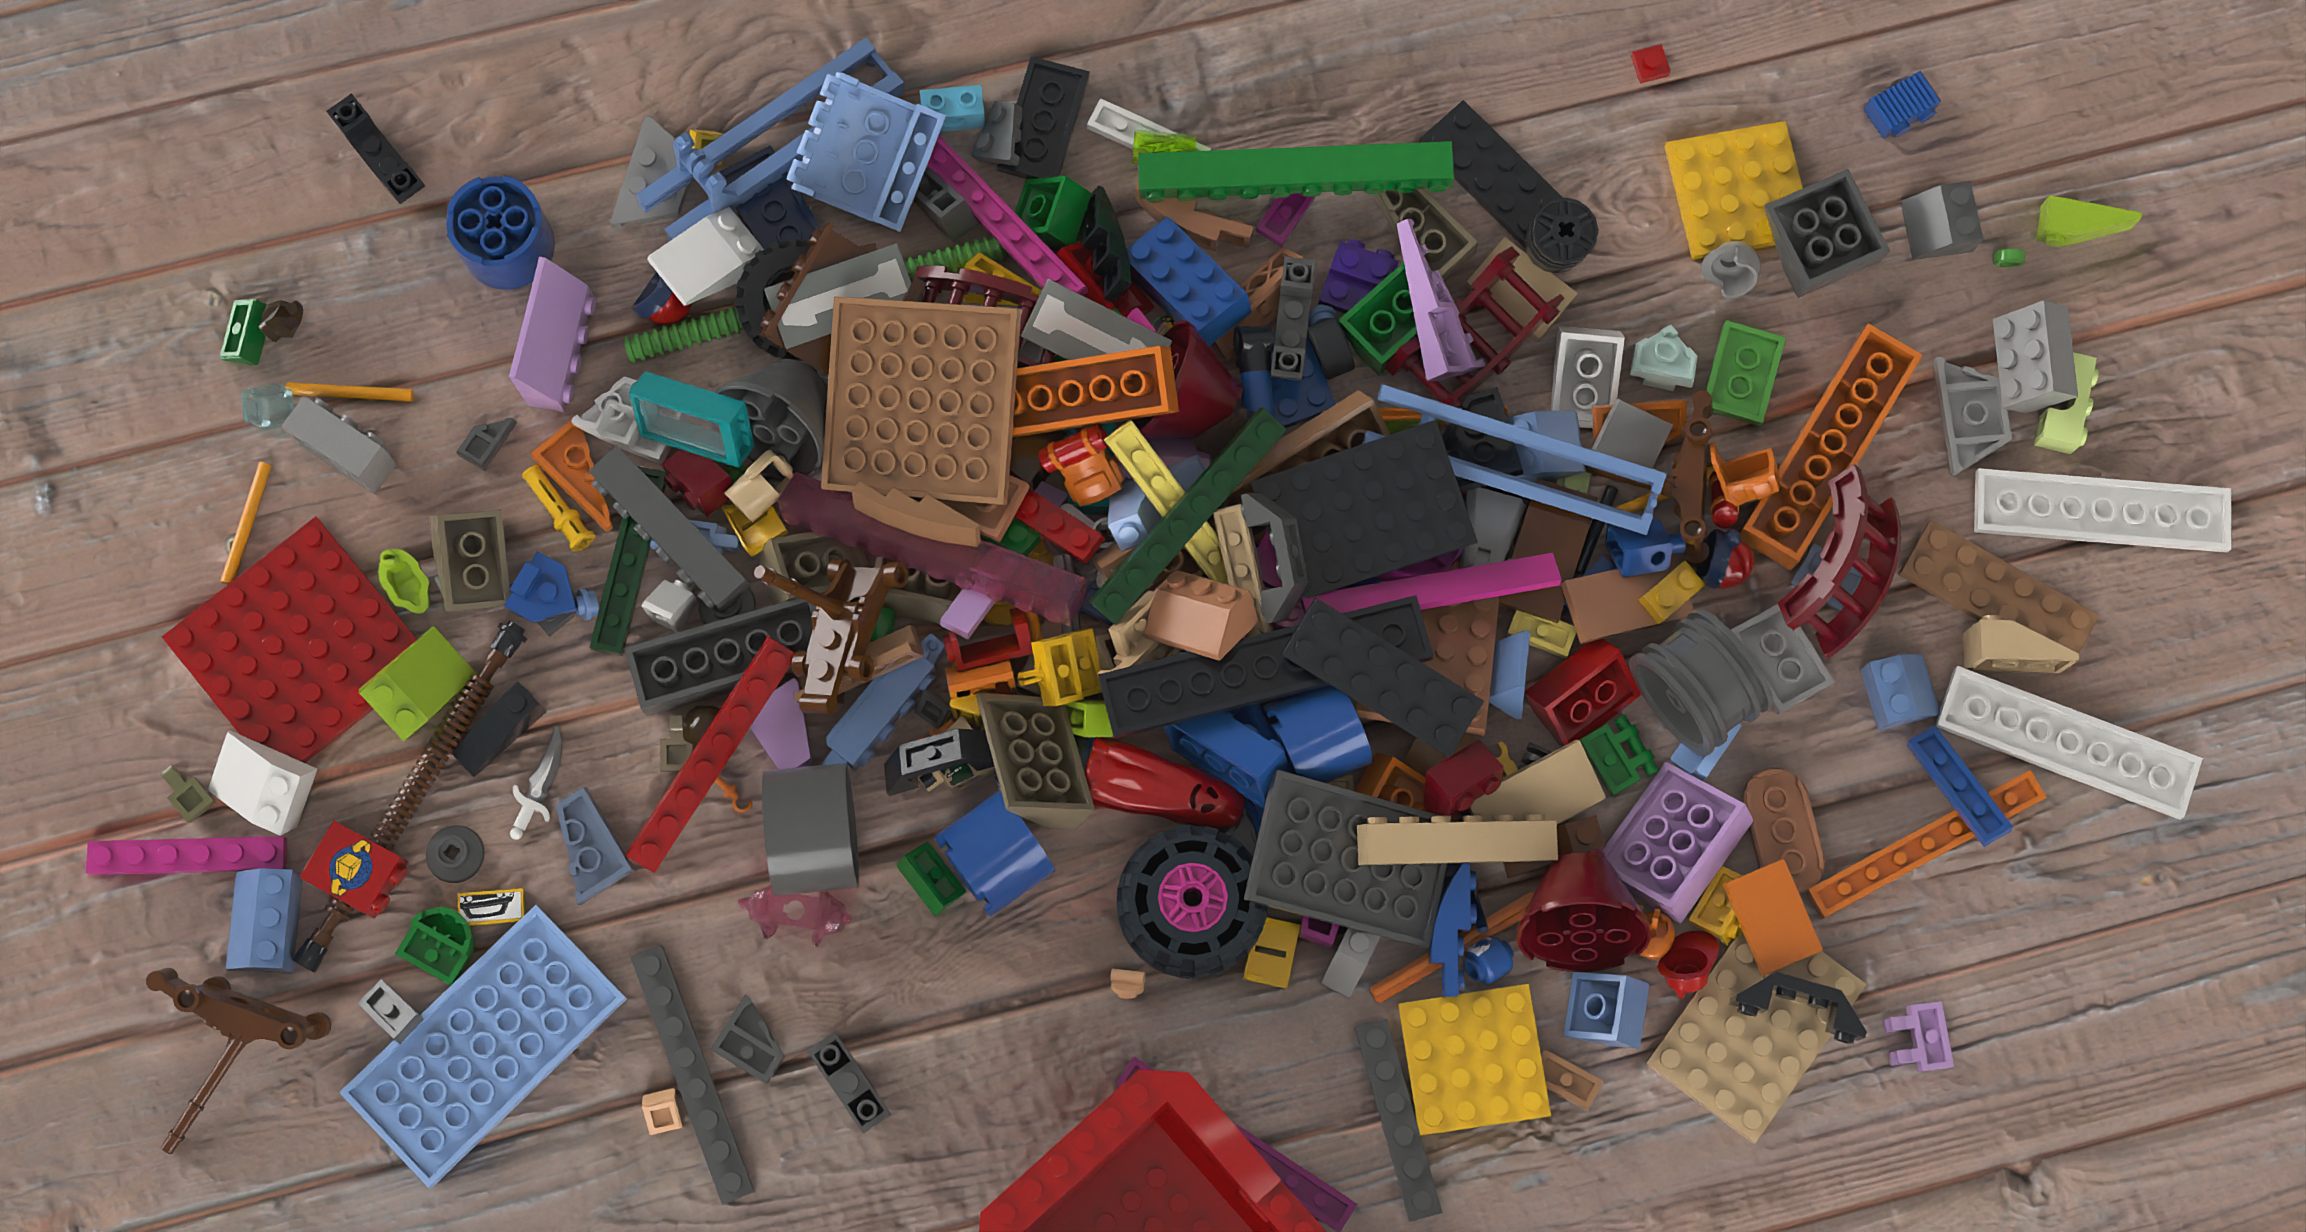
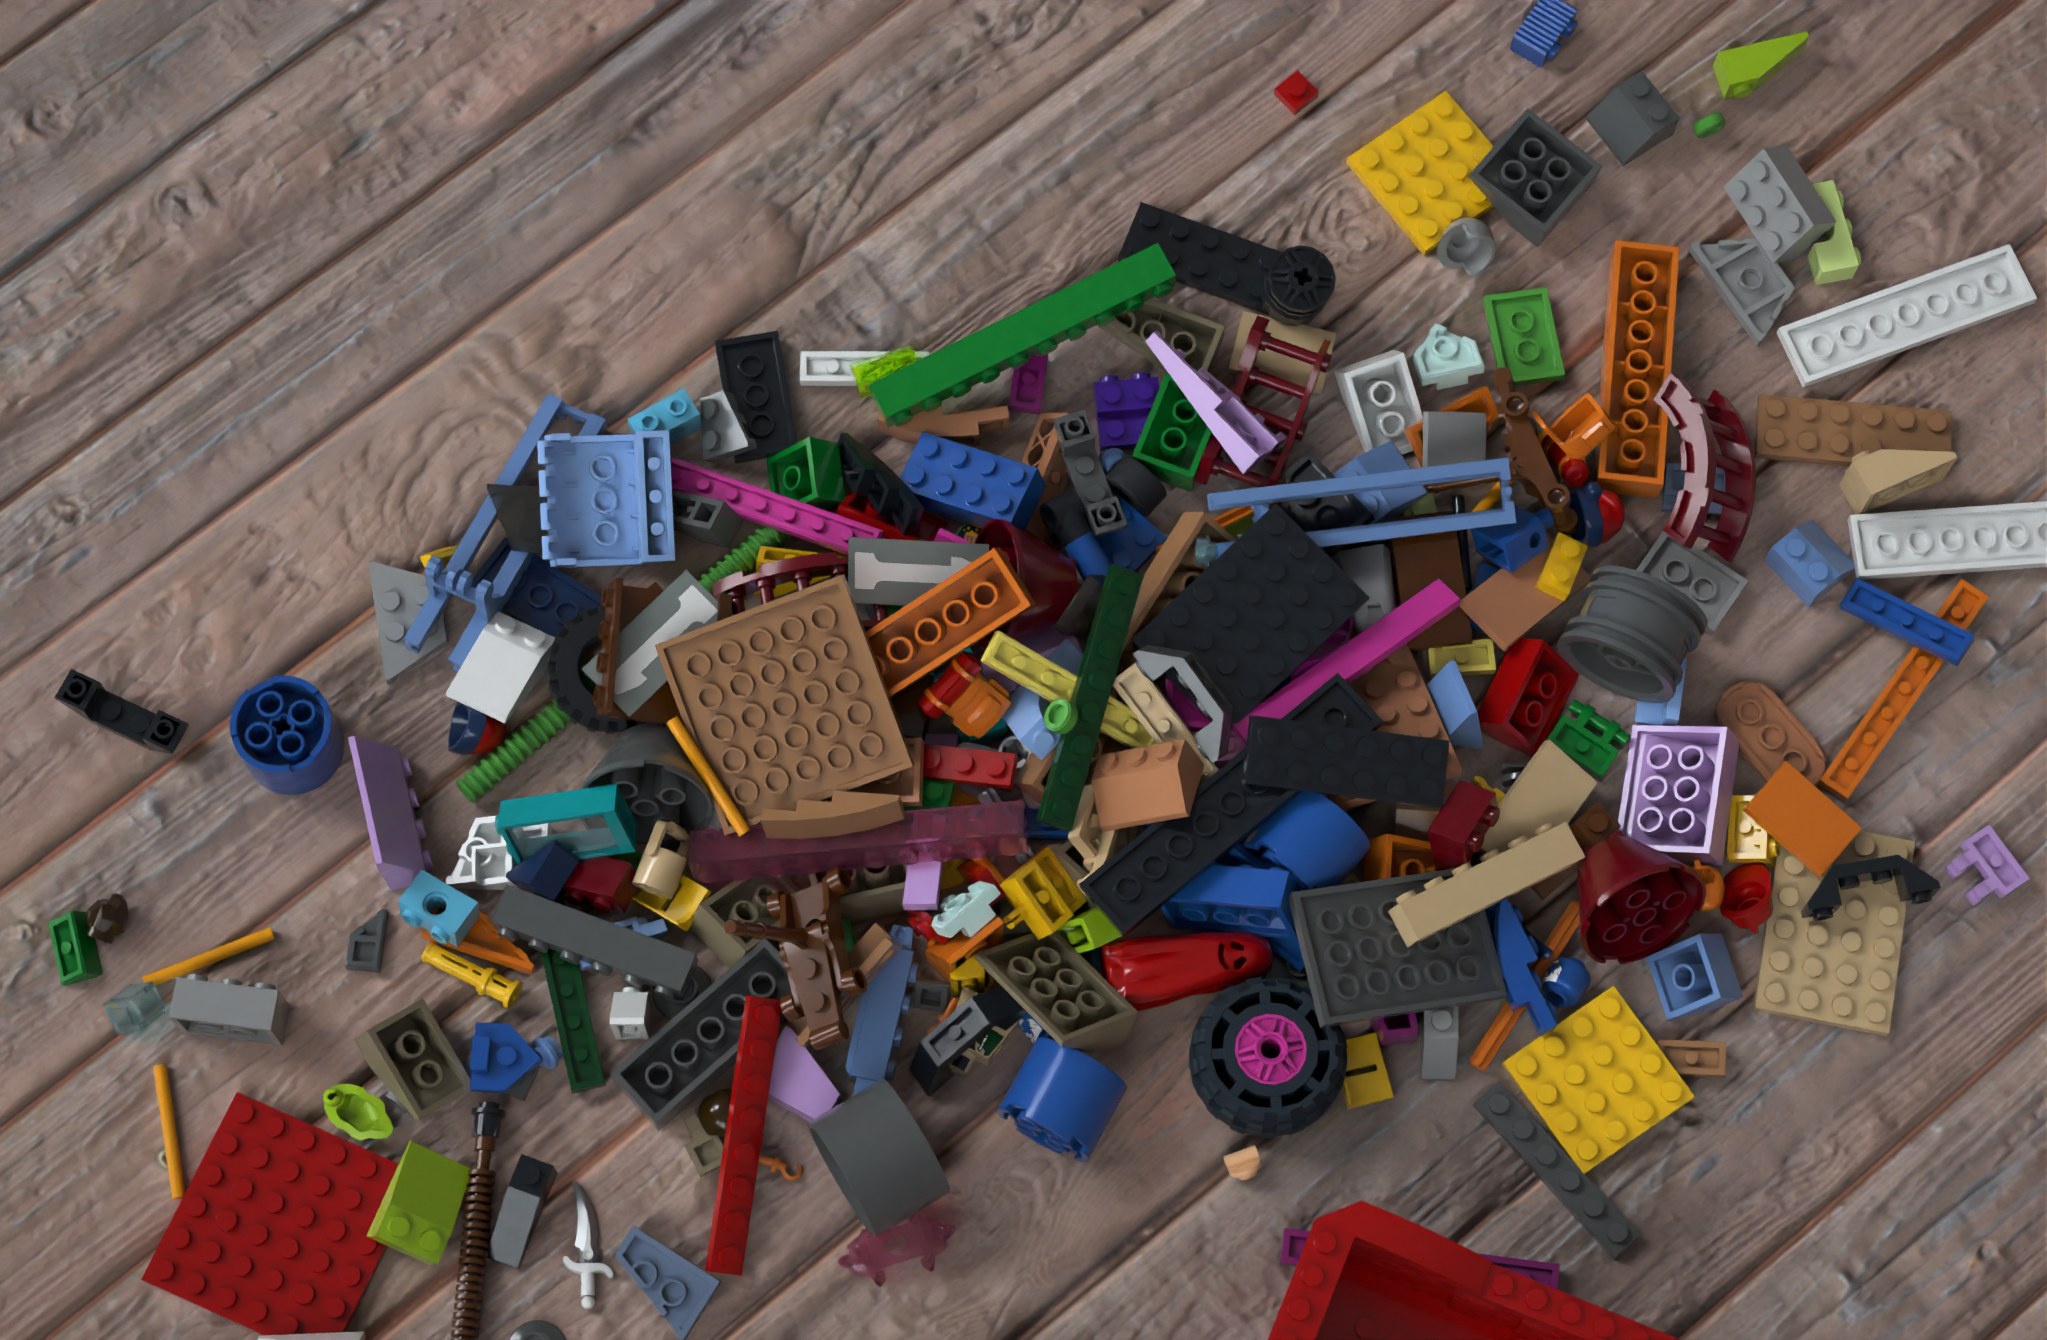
camera: 25 degrees left, 5 degrees down
green slope [897,841,966,916] -> none
none -> medium azure brick [398,869,480,947]
none -> clear smoke wing [487,484,547,553]
none -> dark blue slope [506,840,579,901]
none -> light orange bar [666,716,751,837]
none -> light aqua plate [931,881,1001,938]
none -> bright green tile [1044,698,1078,734]
none -> clear light blue plate [1194,535,1216,569]

